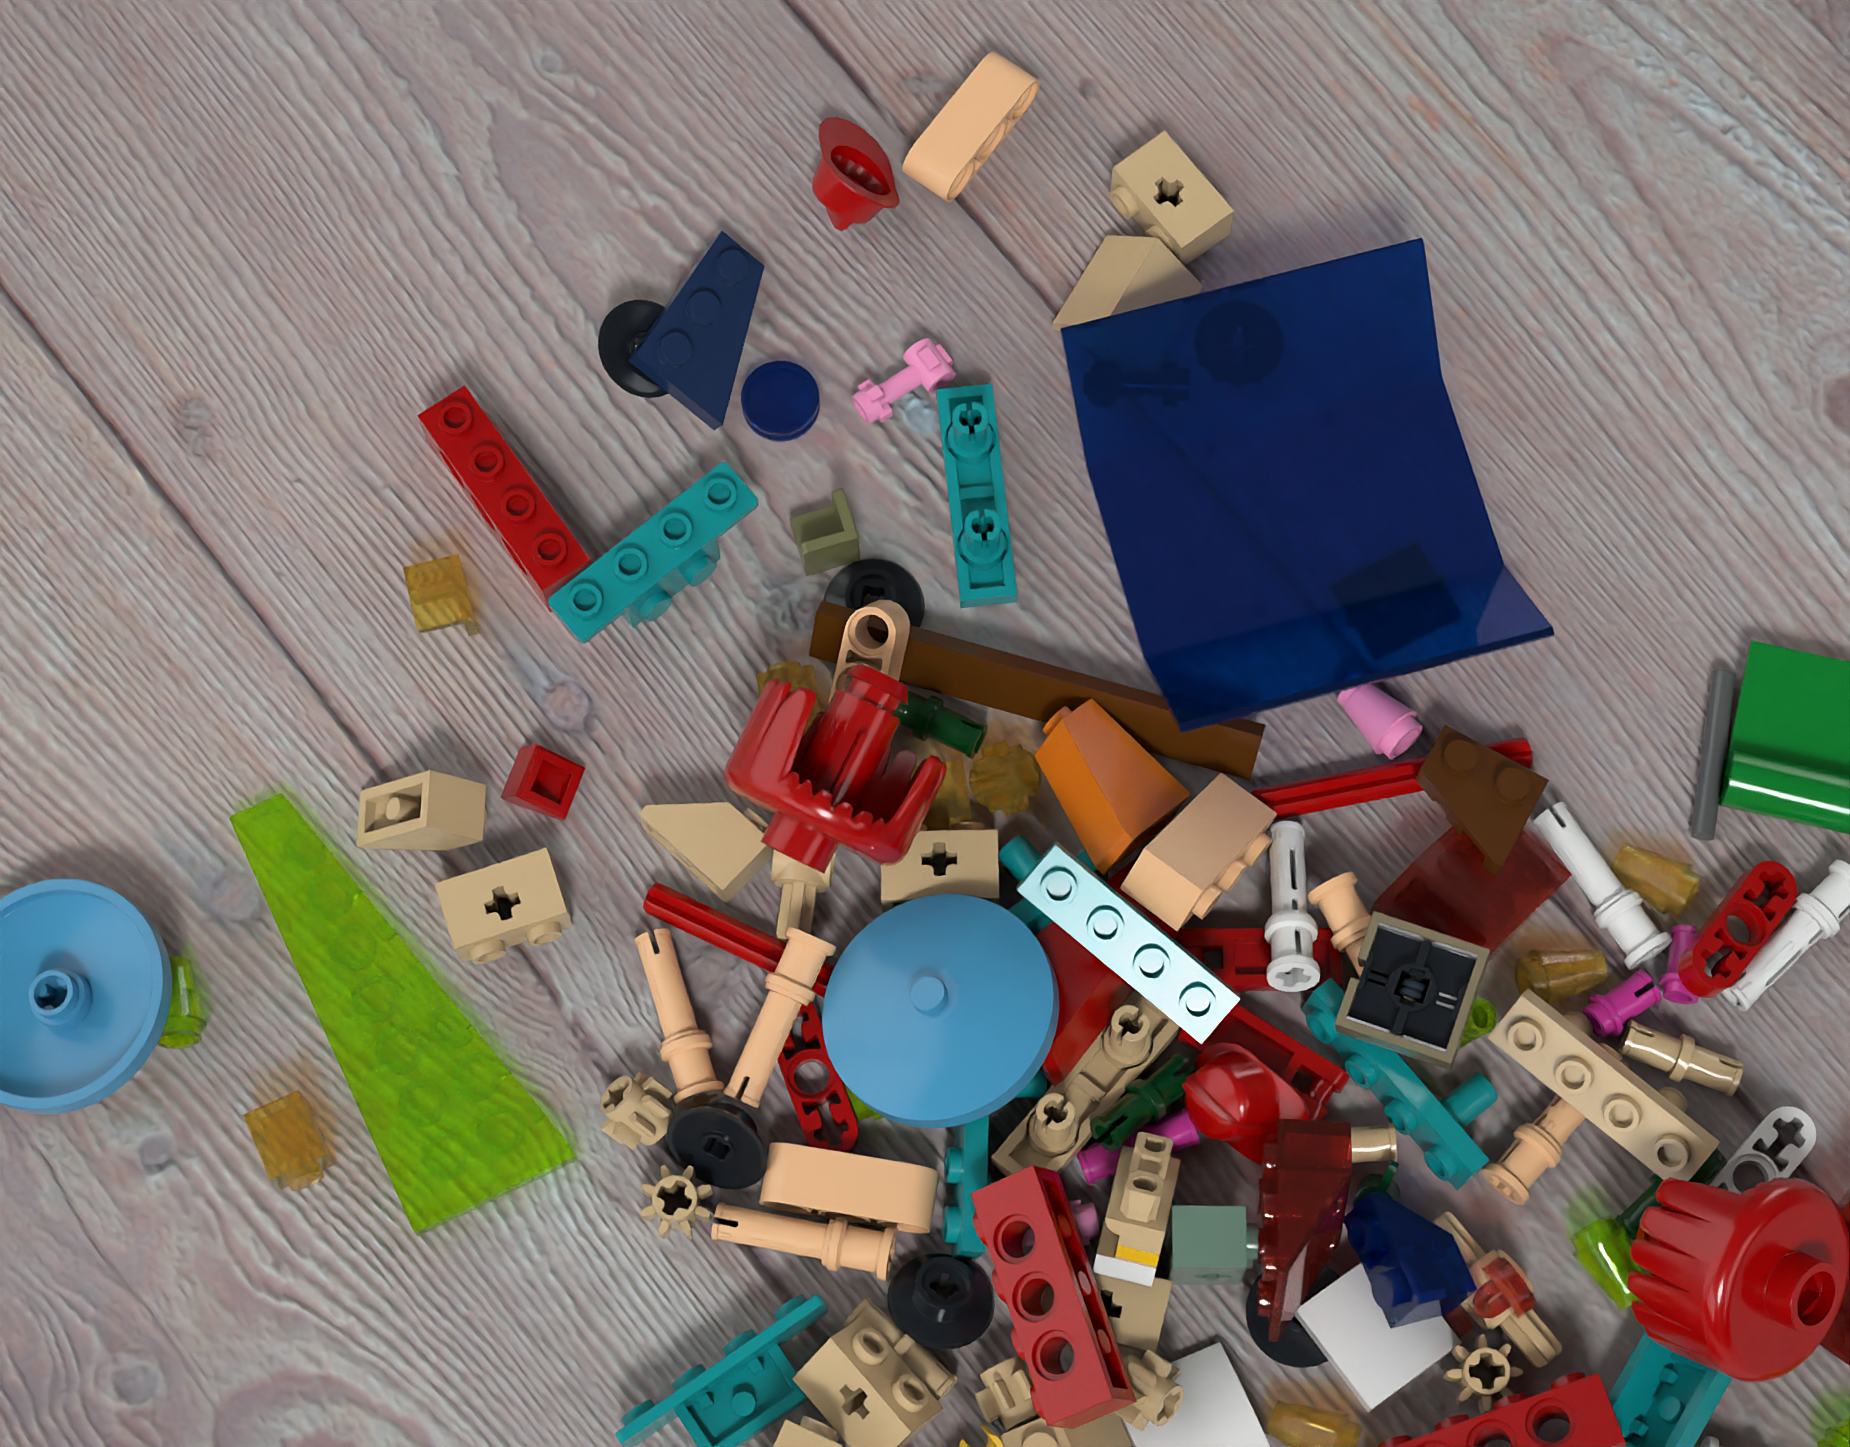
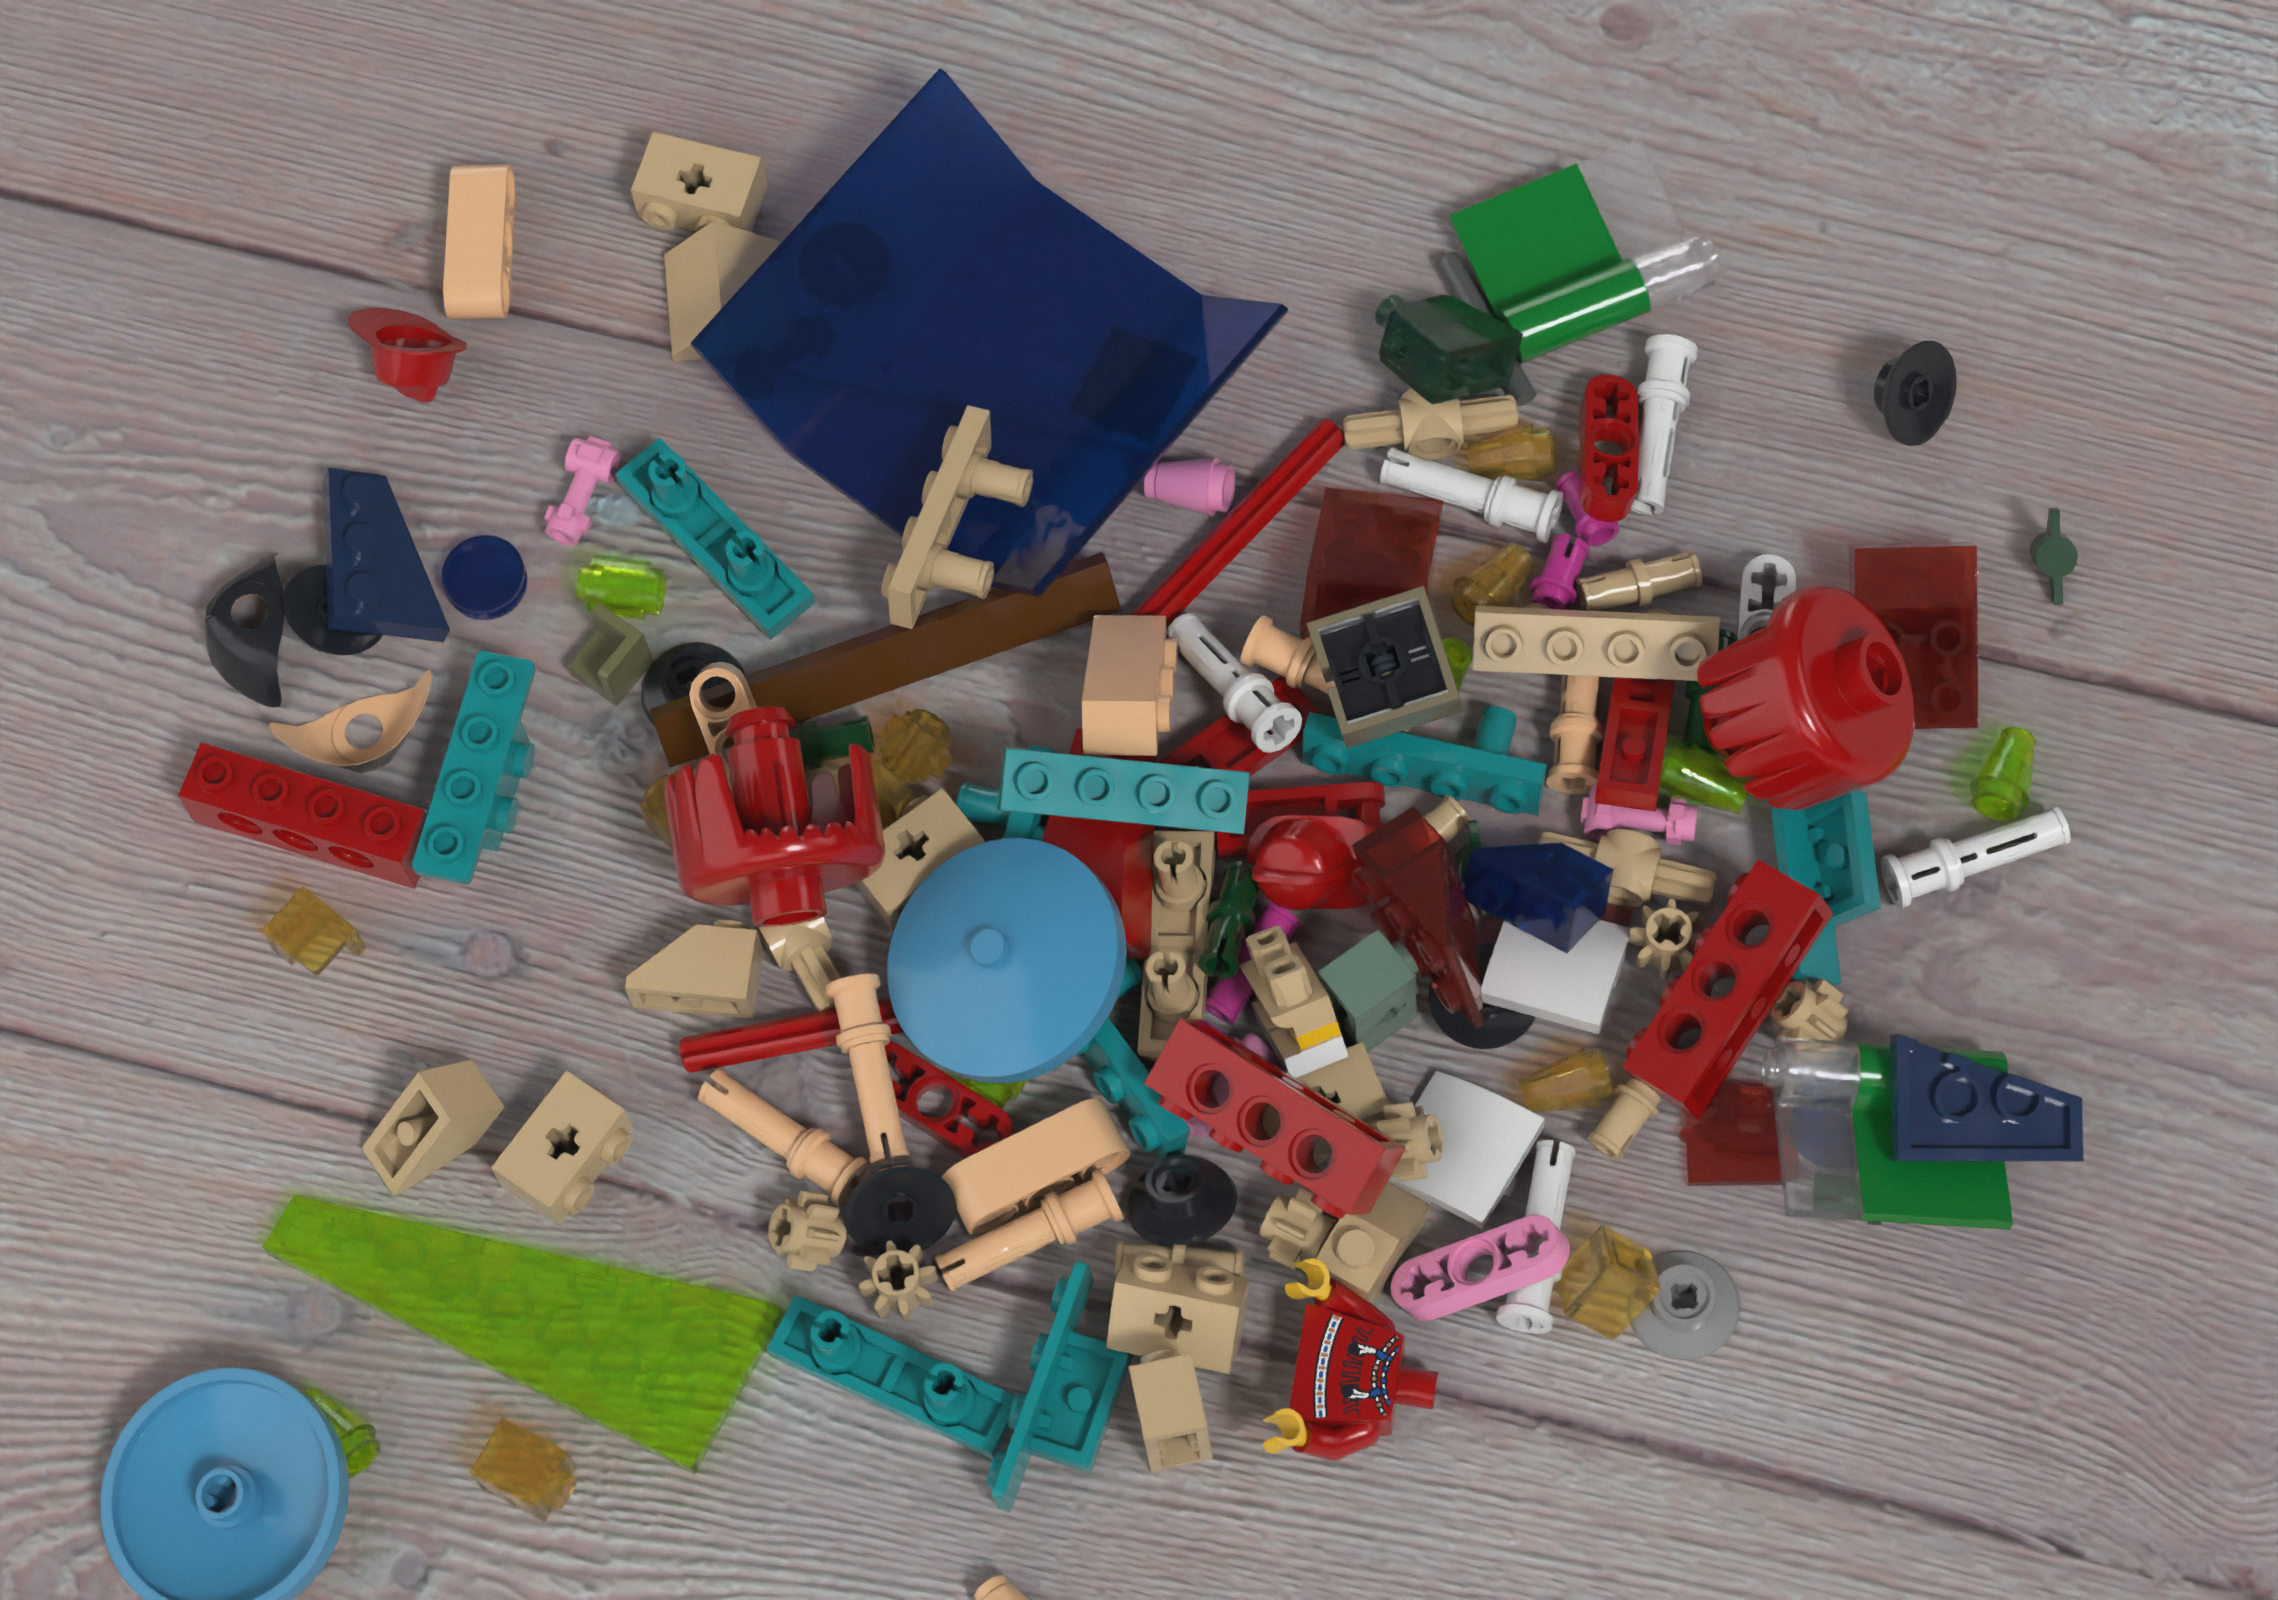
camera: 30 degrees left, 5 degrees down
red slope [501,744,586,821] -> none
orange slope [1034,698,1191,875] -> none
reddish brown wing [1415,725,1549,876] -> none
clear red tile [1473,1256,1536,1319] -> none
none -> black piece [205,553,285,708]
none -> light nougat piece [268,670,432,773]
none -> clear neon green brick [576,555,666,620]
none -> teal plate [767,1294,1016,1459]
none -> tan plate [881,405,1033,630]
none -> tan axle [1343,384,1519,461]
none -> clear green torso [1375,294,1523,405]
none -> bright pink bar [1580,784,1698,846]
none -> red plate [1595,677,1676,812]

